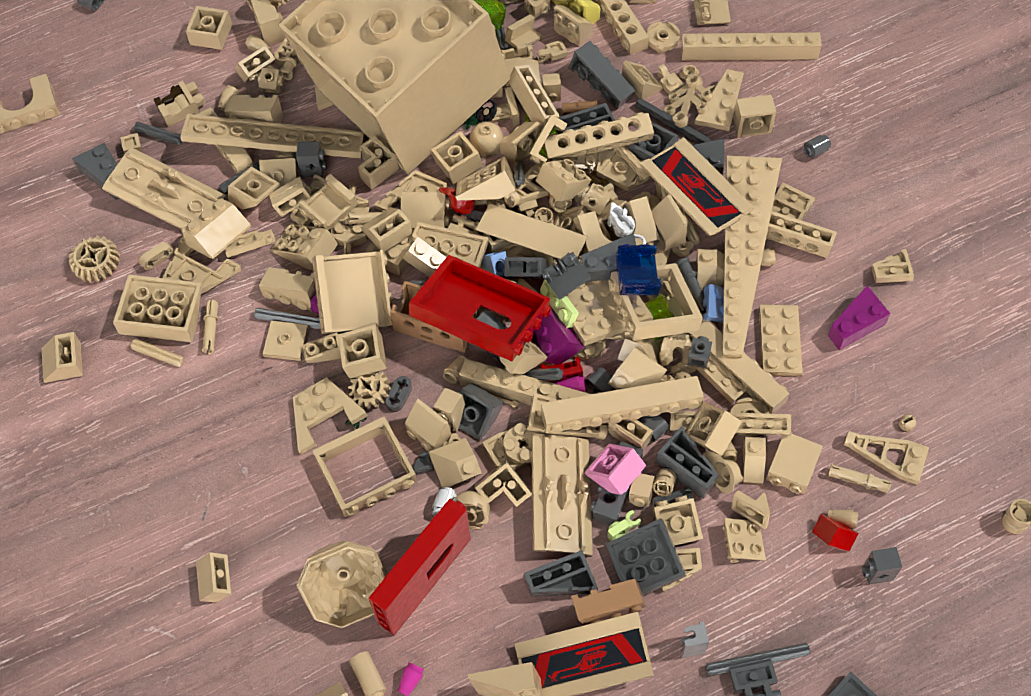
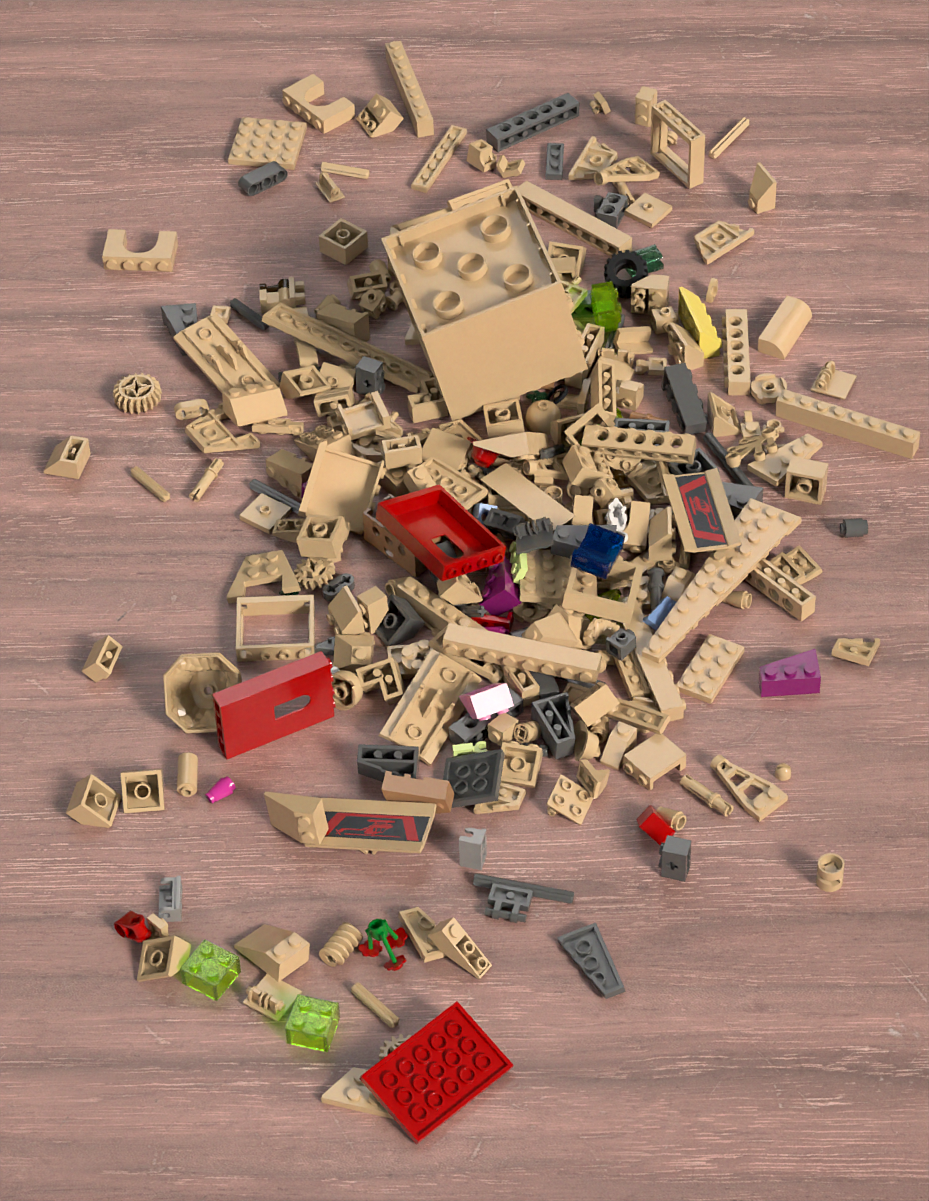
camera: 25 degrees right, 15 degrees down
tan slope [113,275,202,342] -> none

